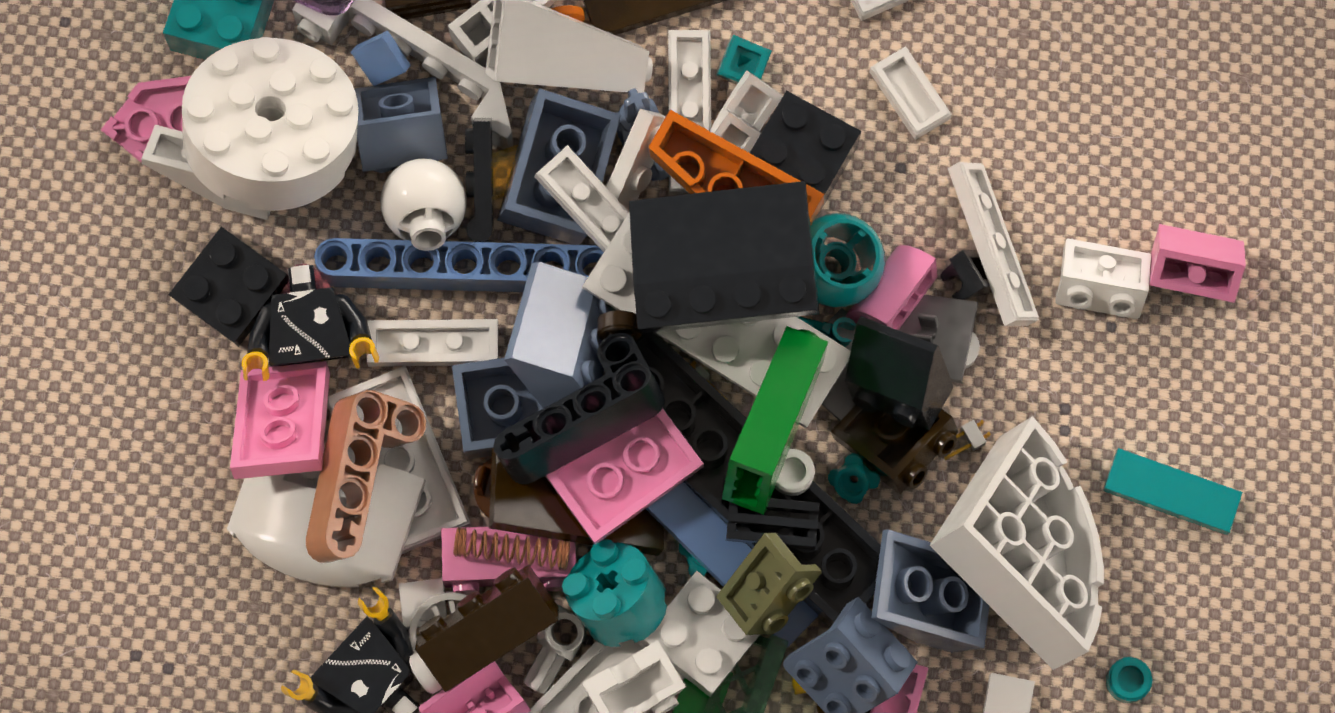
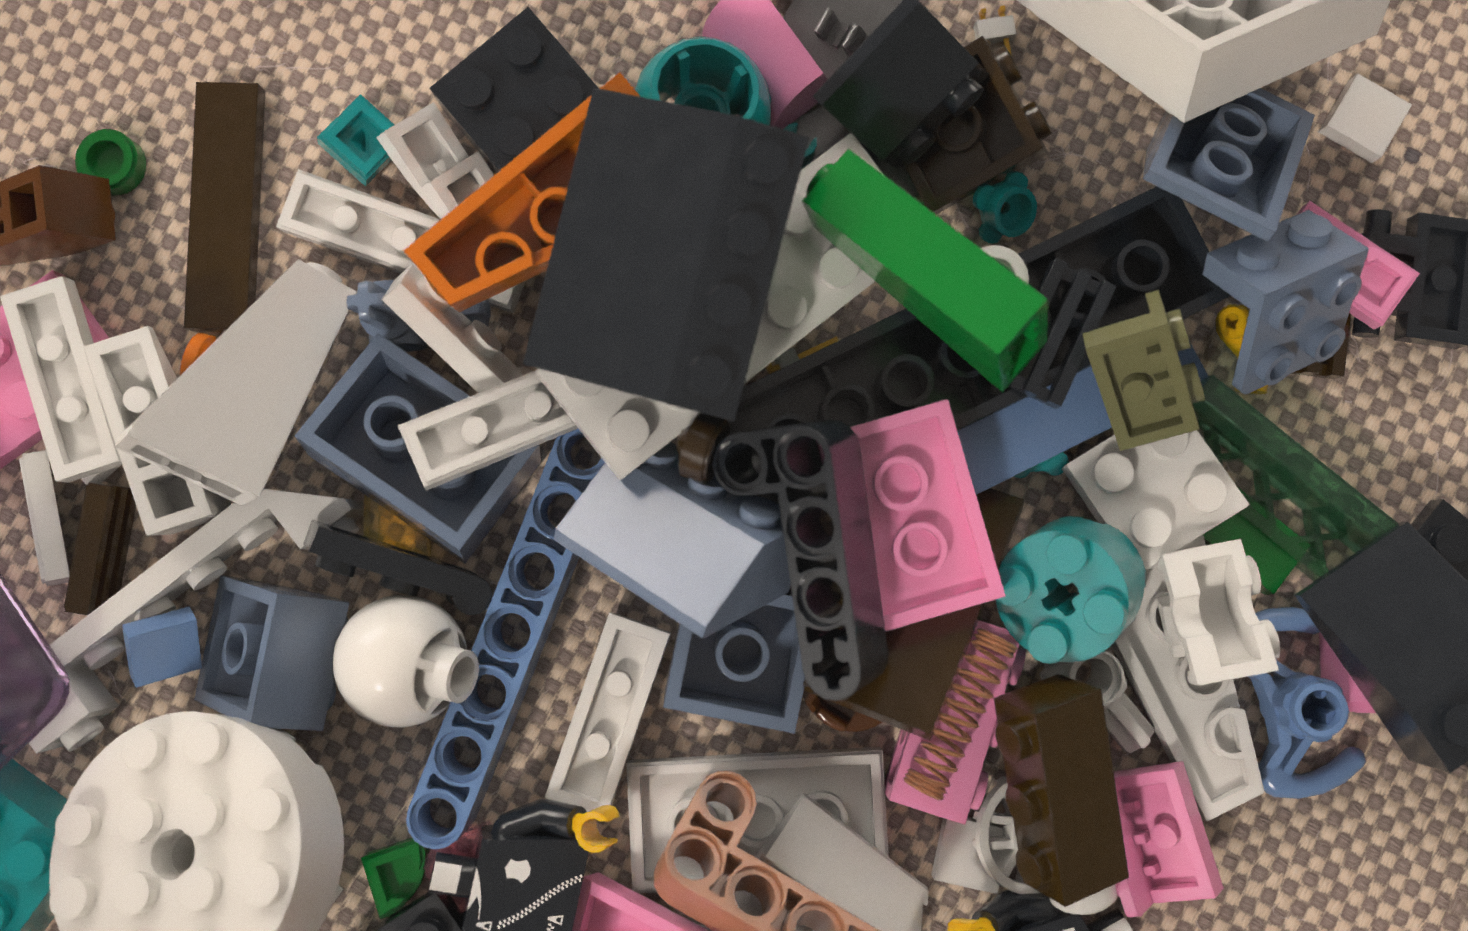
camera: 65 degrees left, 10 degrees up
none -> green tile [361,838,430,920]

